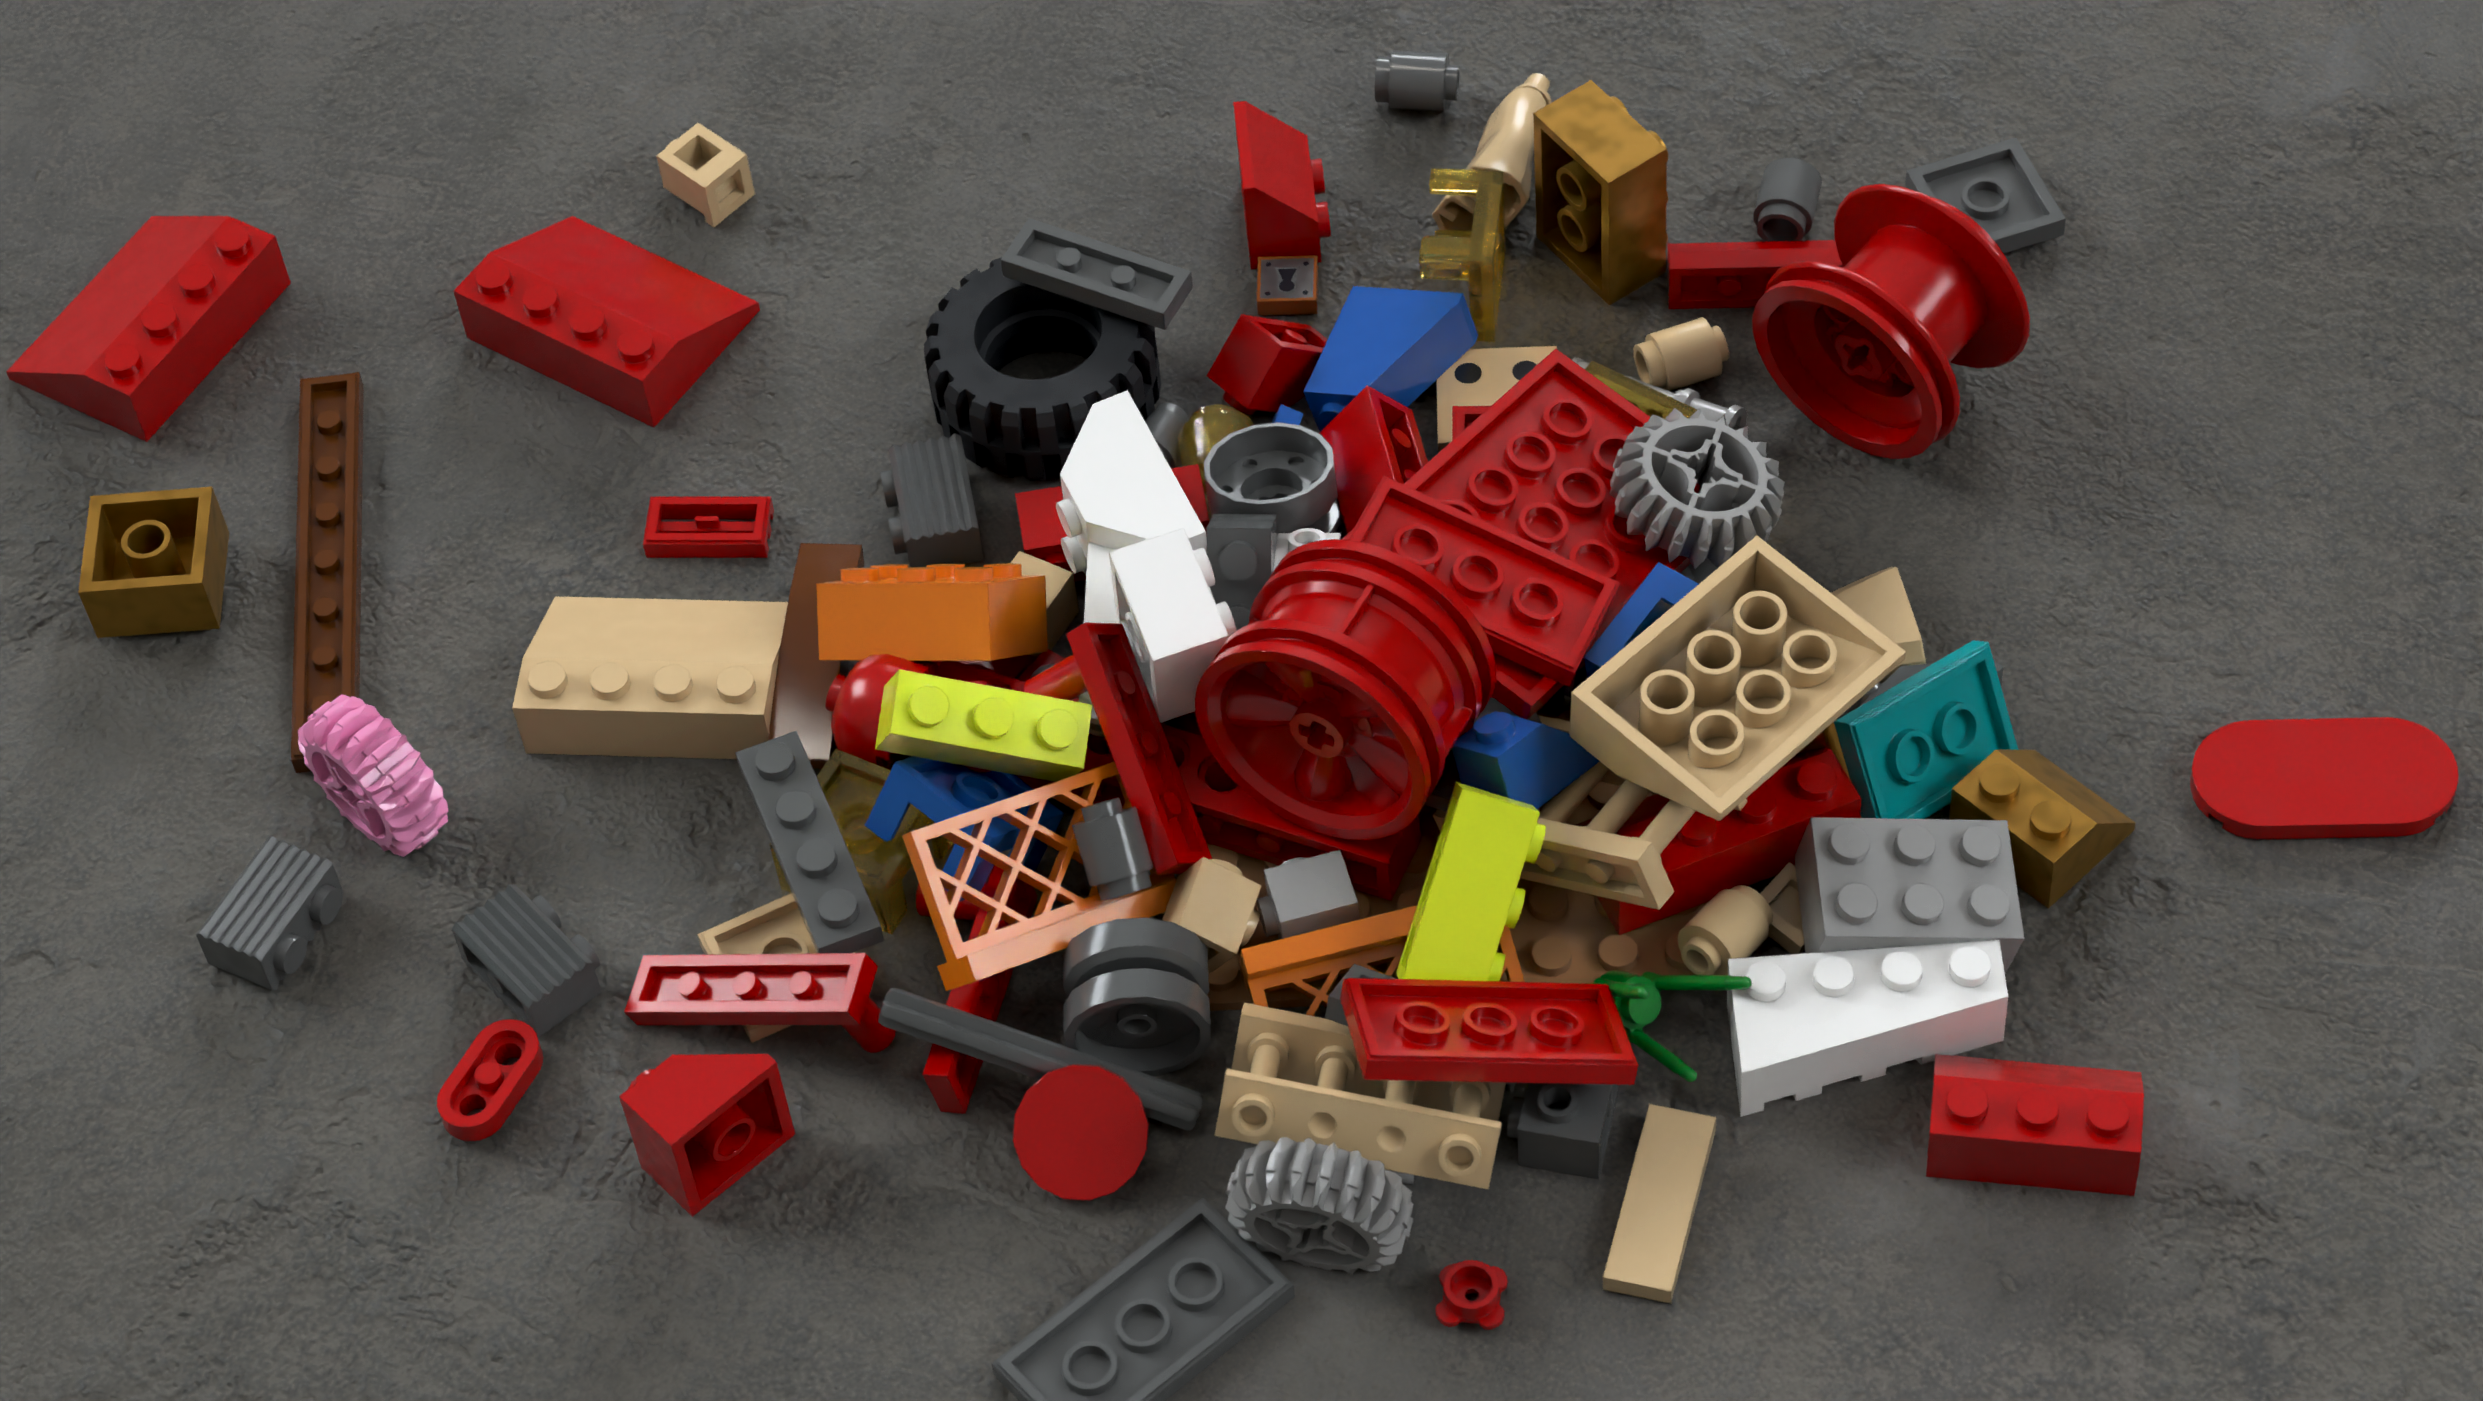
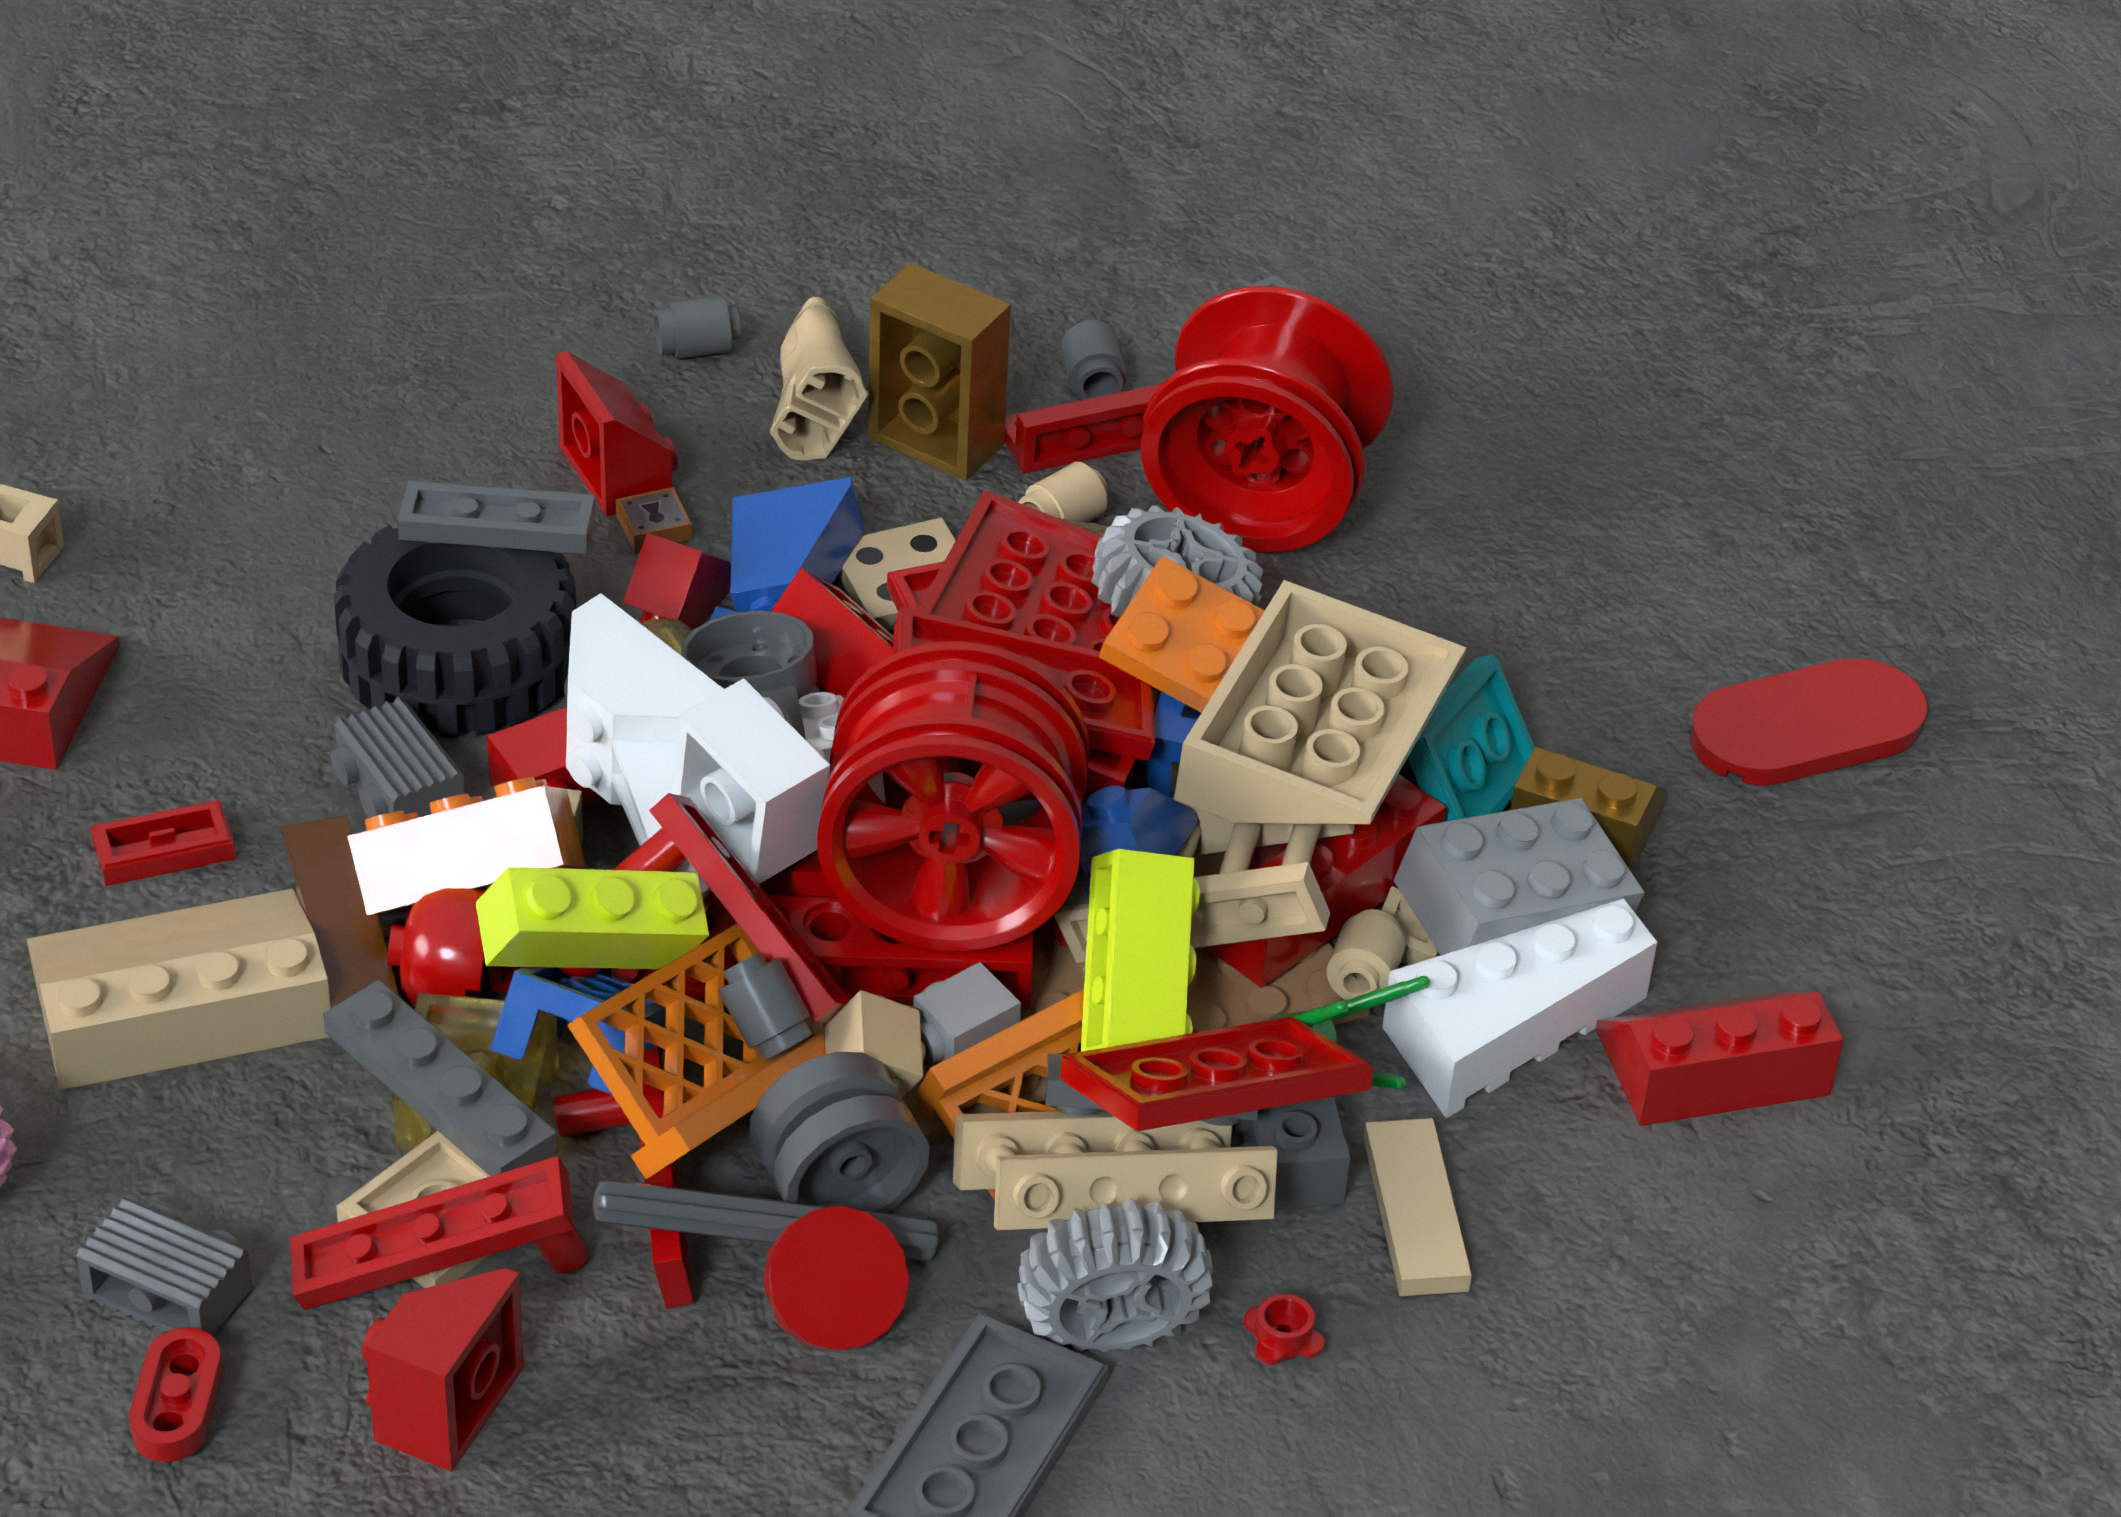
camera: 30 degrees left, 10 degrees down
clear yellow panel [1419,168,1506,342] -> none
none -> orange plate [1099,556,1265,713]

